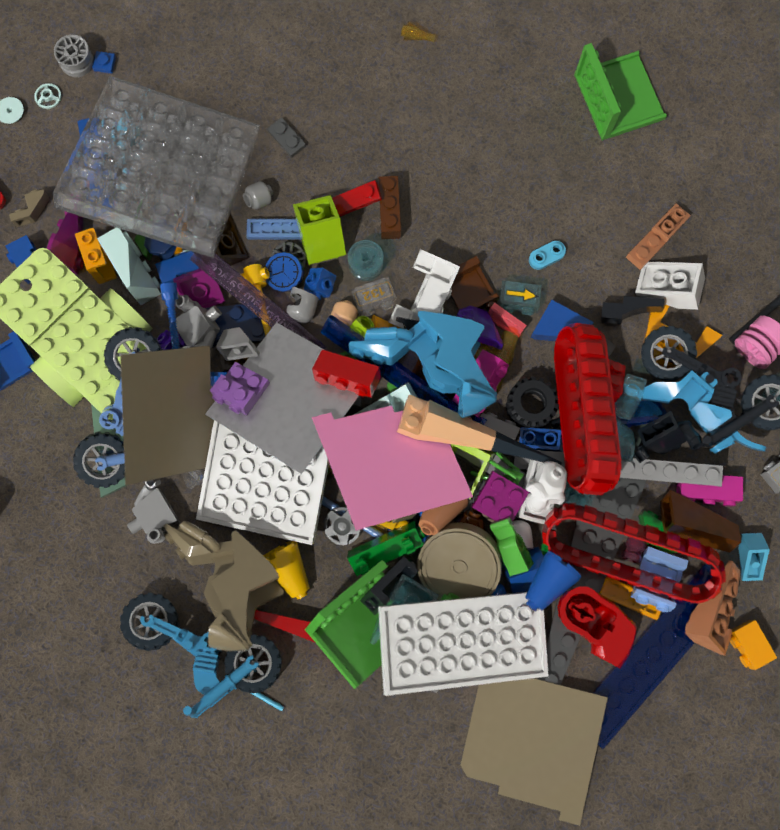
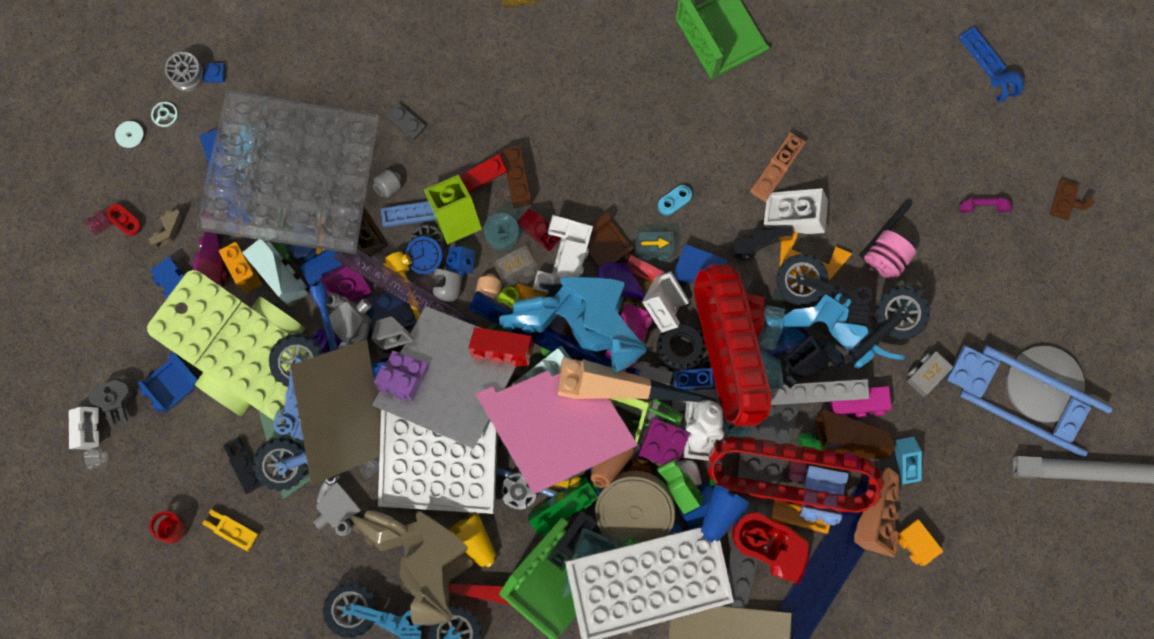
camera: 10 degrees left, 0 degrees up
none -> yellow hinge [202,509,259,552]
none -> black hinge [223,437,264,494]
none -> dark red slope [516,209,561,252]
none -> white panel [642,272,689,332]

